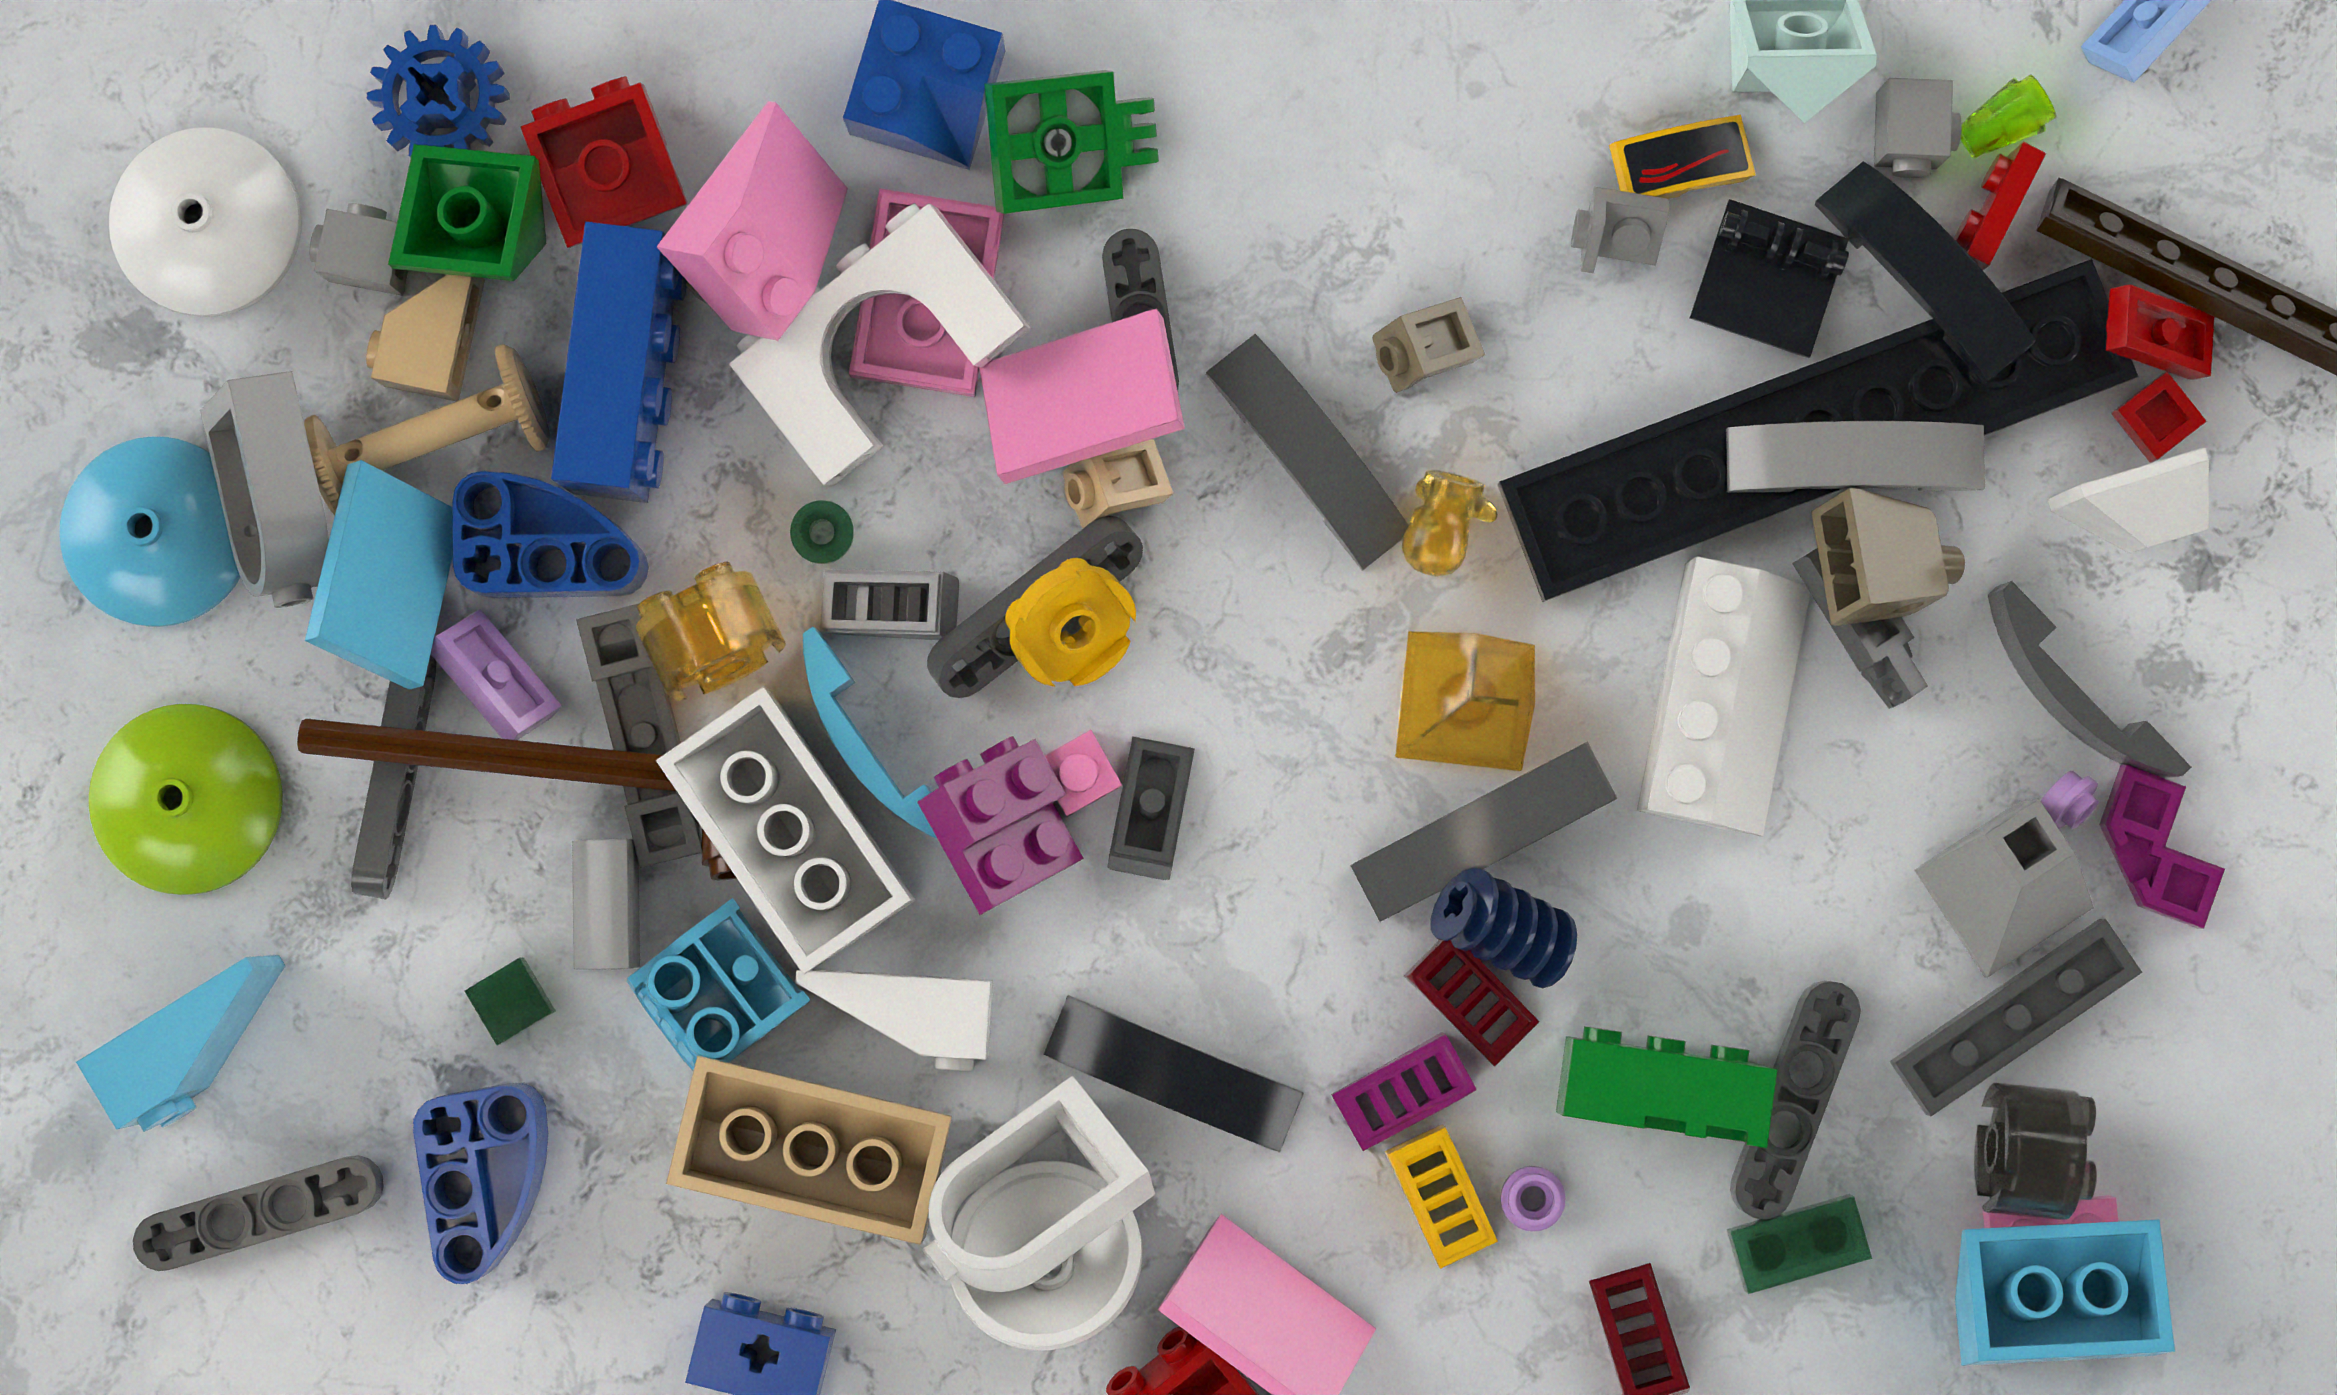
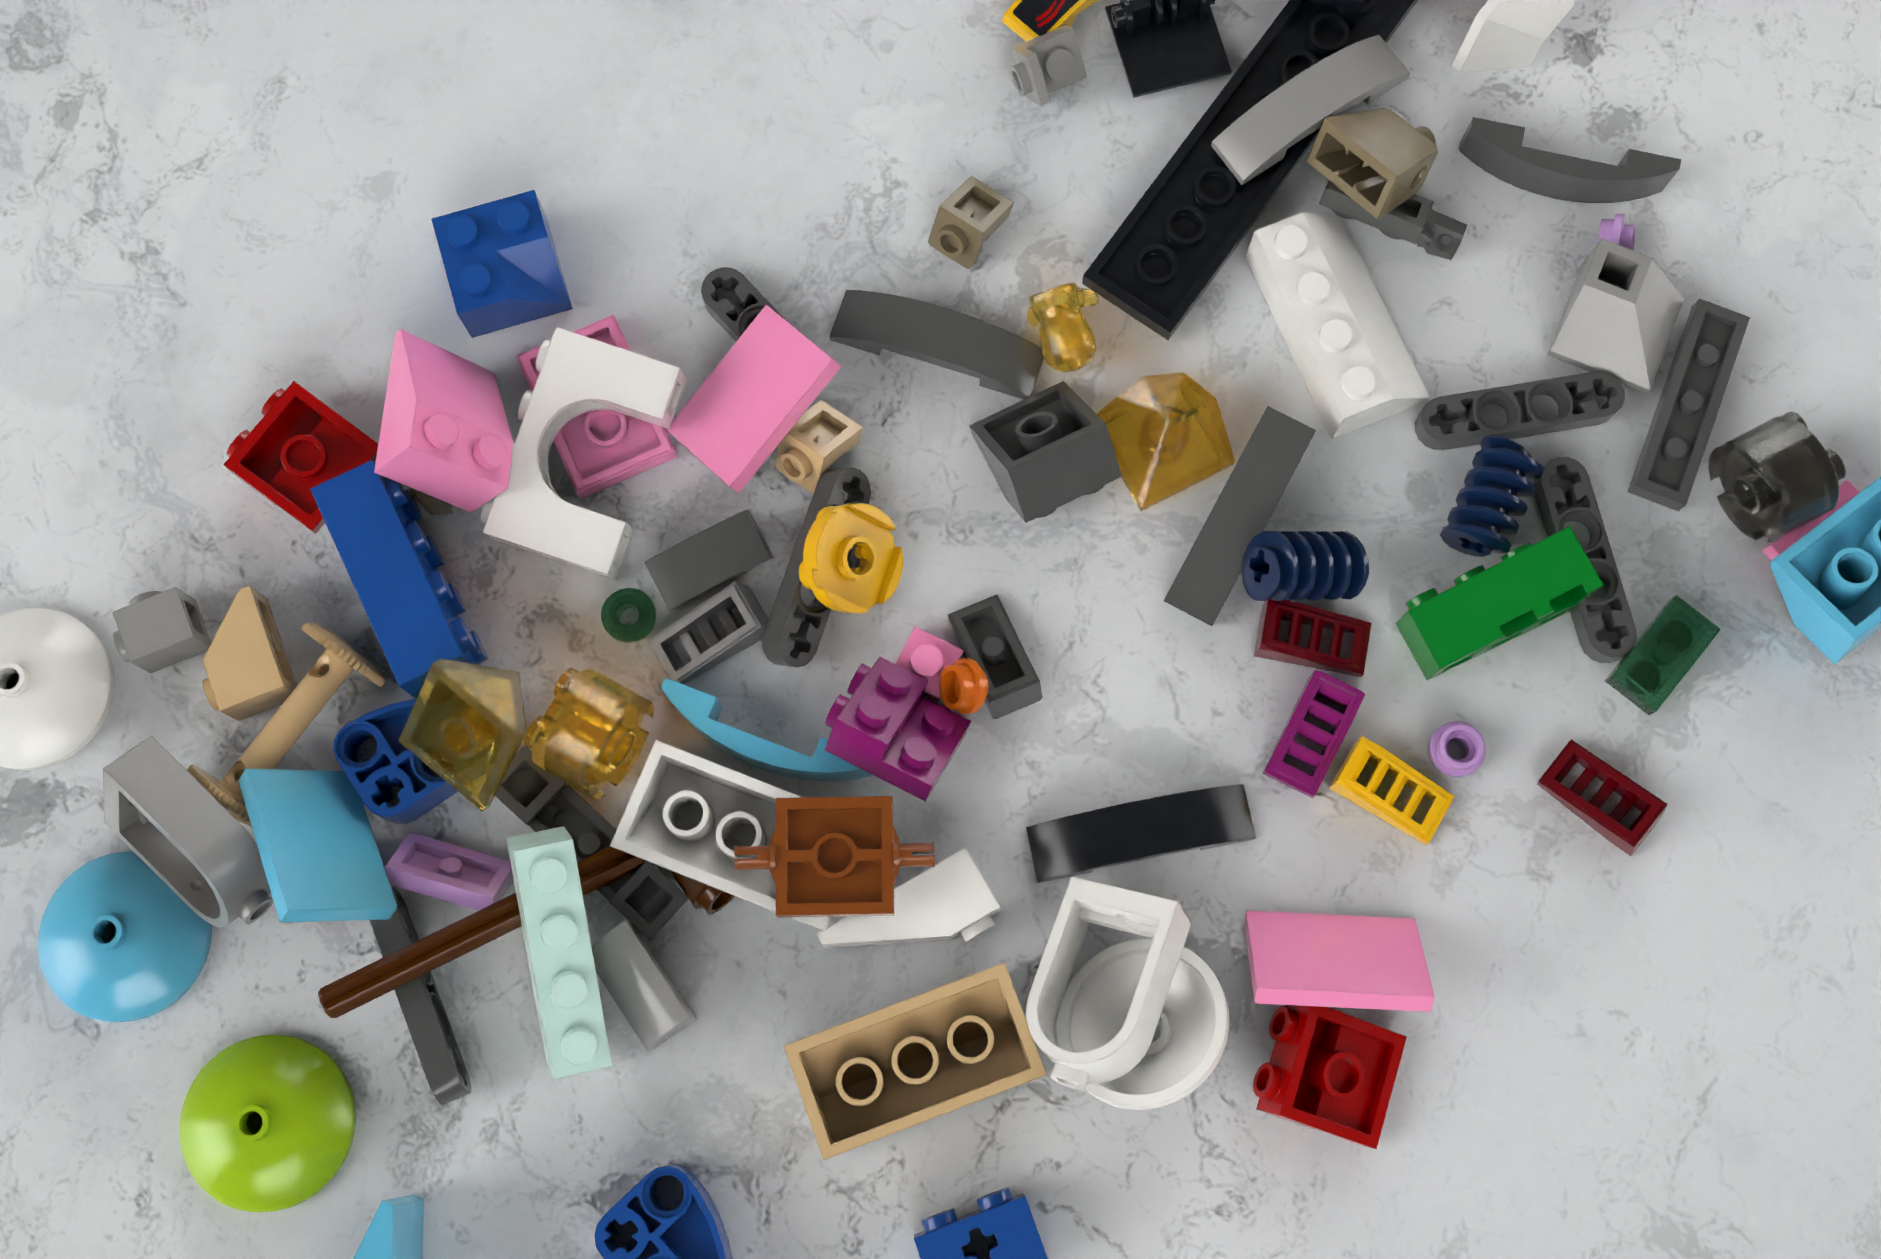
camera: 30 degrees left, 10 degrees down
blue gear [367,25,510,158] -> none
green slope [388,144,547,281] -> none
clear green plate [465,957,556,1046] -> none
medium azure slope [626,898,810,1071] -> none
green piece [984,70,1159,214] -> none
magenta tile [2099,764,2225,929] -> none
none -> clear yellow slope [398,659,527,812]
none -> light aqua brick [506,826,612,1080]
none -> dark grey slope [644,510,774,611]
none -> dark orange plate [734,796,935,918]
none -> orange plate [939,658,989,714]
none -> dark grey slope [969,381,1122,523]
none -> dark grey beam [1415,371,1625,450]
none -> dark blue piece [1440,435,1544,557]

